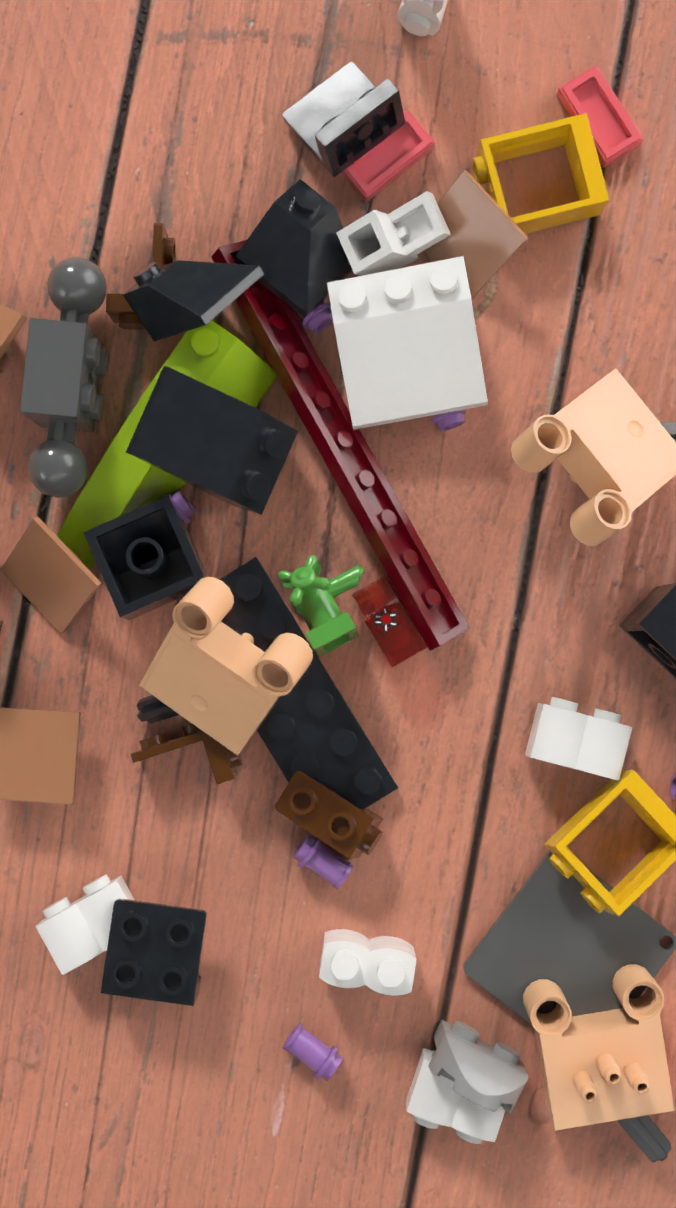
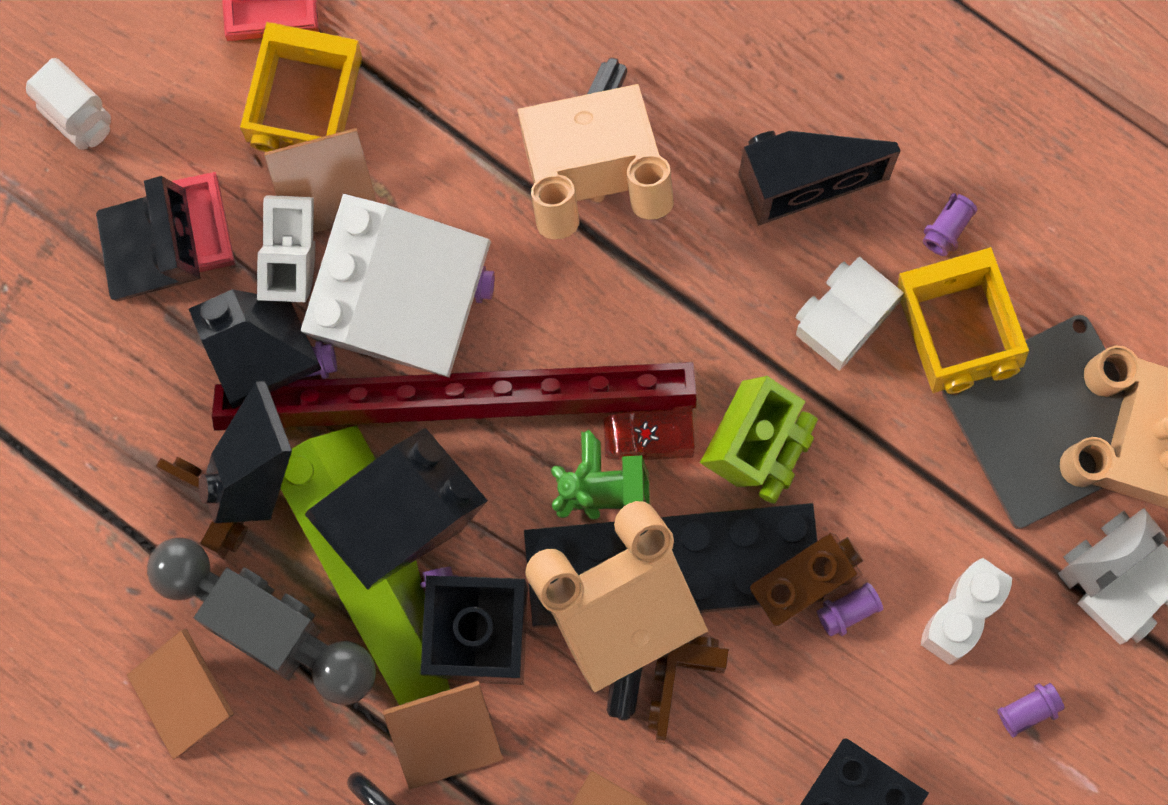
camera: 65 degrees left, 10 degrees down
none -> lime brick [700,376,818,504]

